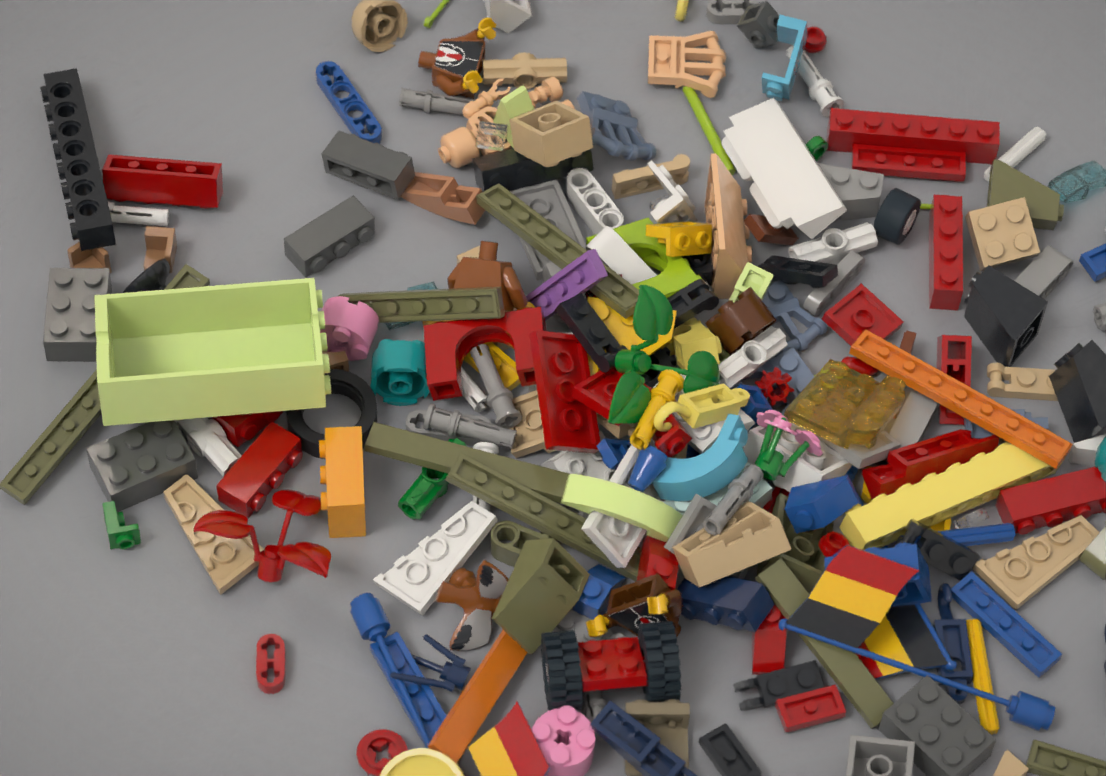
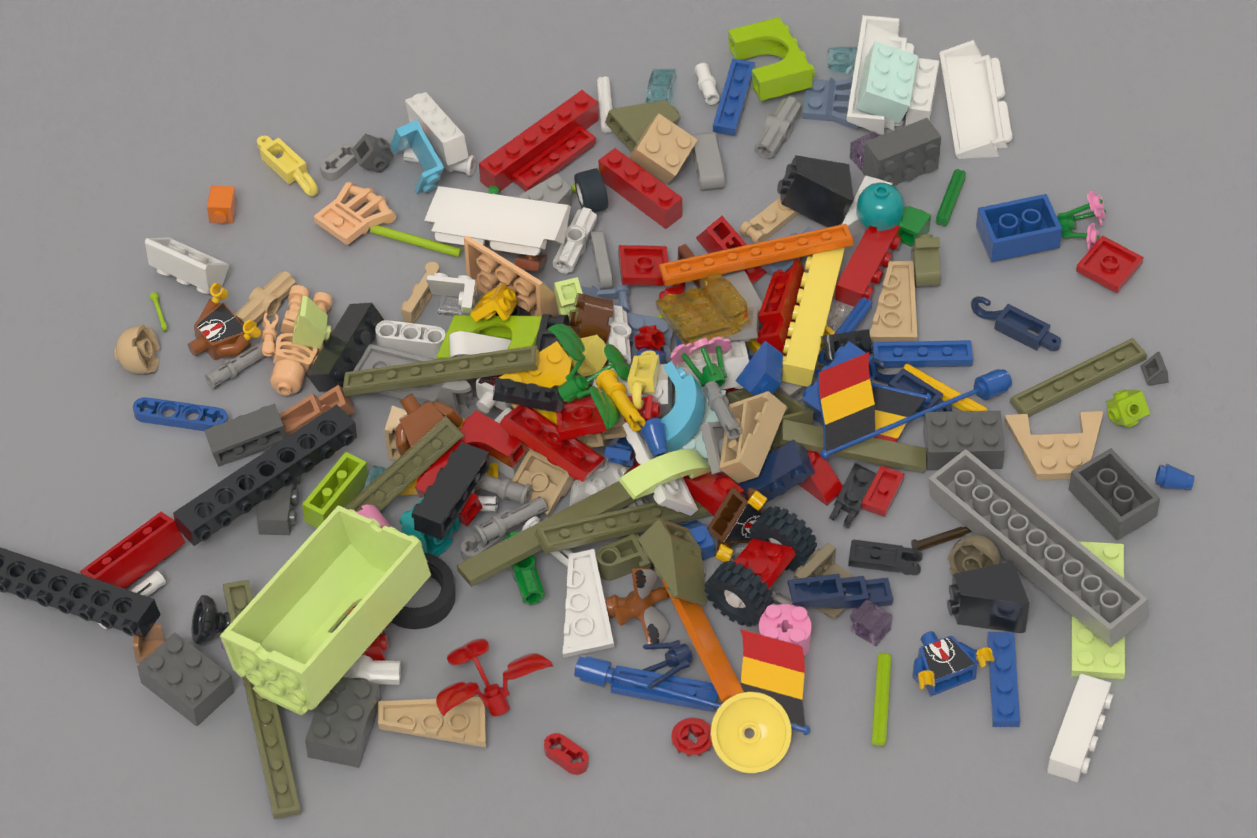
camera: 45 degrees left, 5 degrees down
green bracket [102,501,141,549] -> none
medium nougat panel [144,226,177,273] -> none
red brick [216,421,303,518] -> none
light orange wedge [319,426,366,538] -> none
clear tile [475,121,508,151] -> none
tan brick [509,100,593,167] -> none
medium lavender plate [526,249,608,321] -> none
sand blue plate [577,91,656,161] -> none
black plate [757,255,838,288] -> none
red plate [819,531,849,557] -> none
black slope [964,265,1048,367] -> none
none -> black brick [173,404,357,546]
none -> lime brick [302,452,369,528]
none -> white brick [405,92,469,166]
none -> black brick [412,442,490,540]

